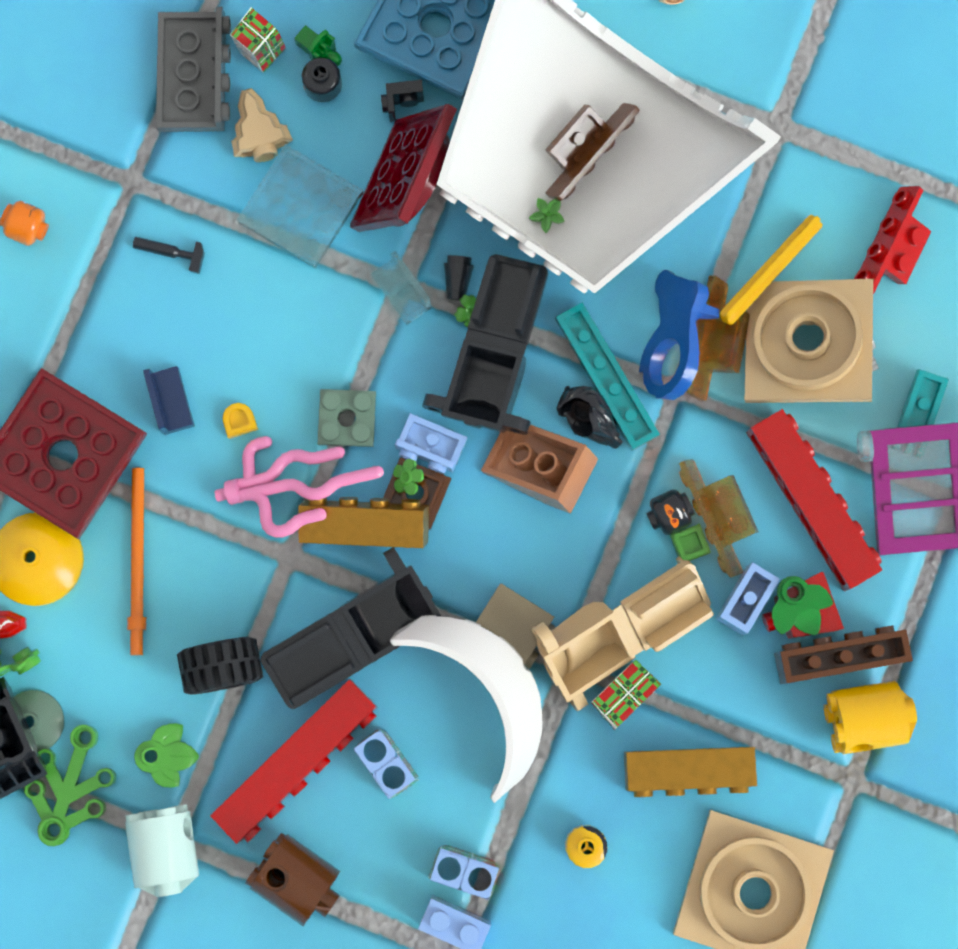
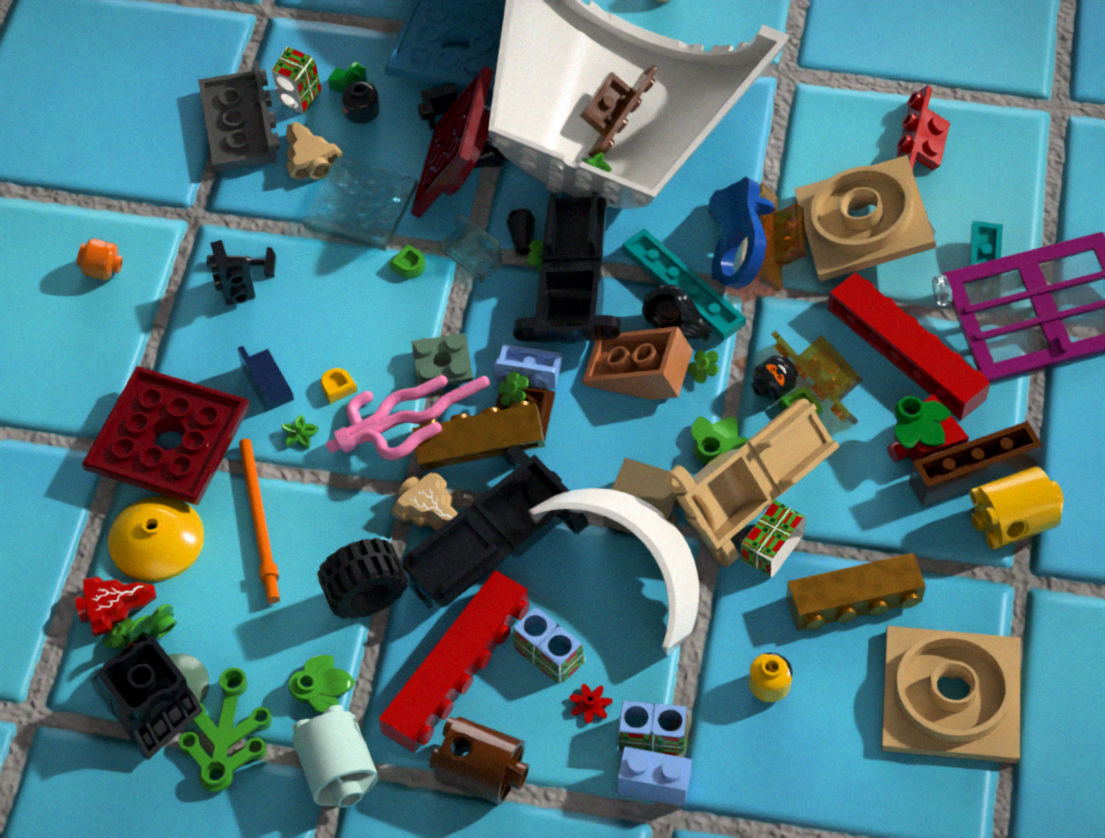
camera: 10 degrees left, 25 degrees down
light blue brick [715,562,780,635] -> none
yellow axle [719,215,823,325] -> none
none -> black bracket [207,240,256,306]
none -> bright green plant [281,415,319,448]
none -> bright green tile [389,244,425,278]
none -> tan rock [391,472,459,531]
none -> red plant [569,684,613,724]
none -> bright green plant [687,350,719,383]
none -> bright green plate [691,416,749,464]

